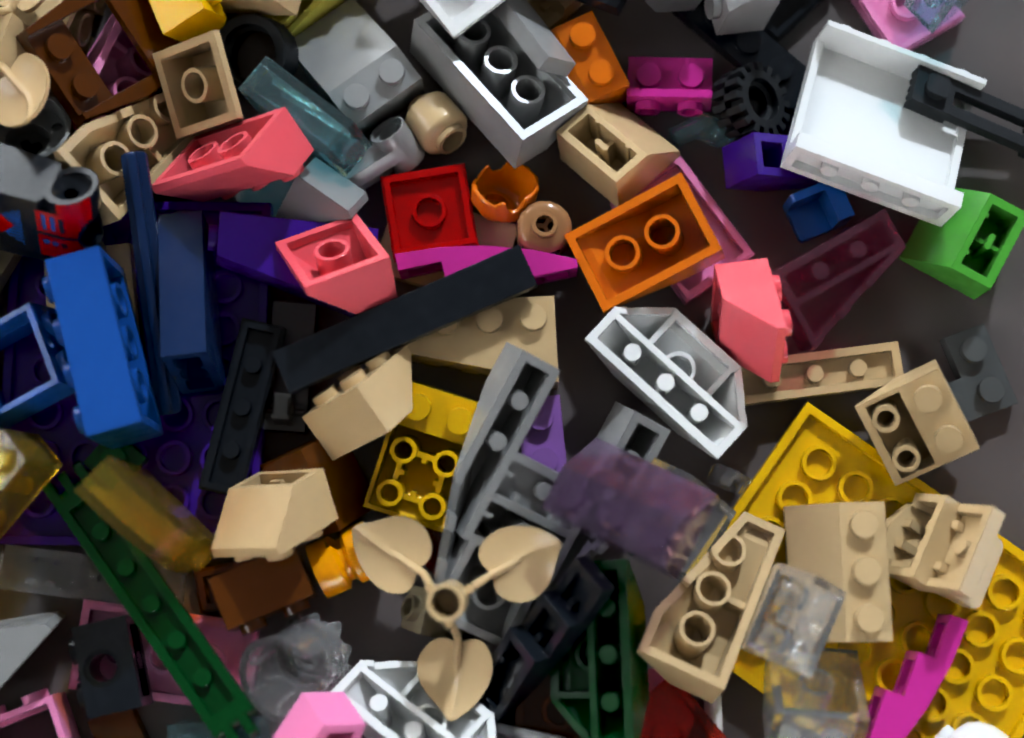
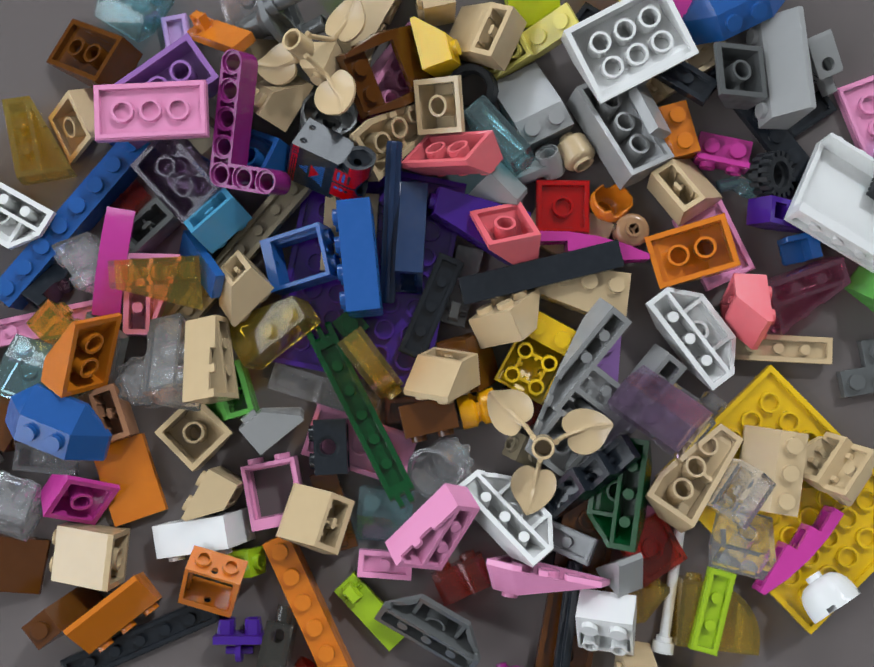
camera: 10 degrees right, 5 degrees up
tan slope [855,359,980,486] -> none

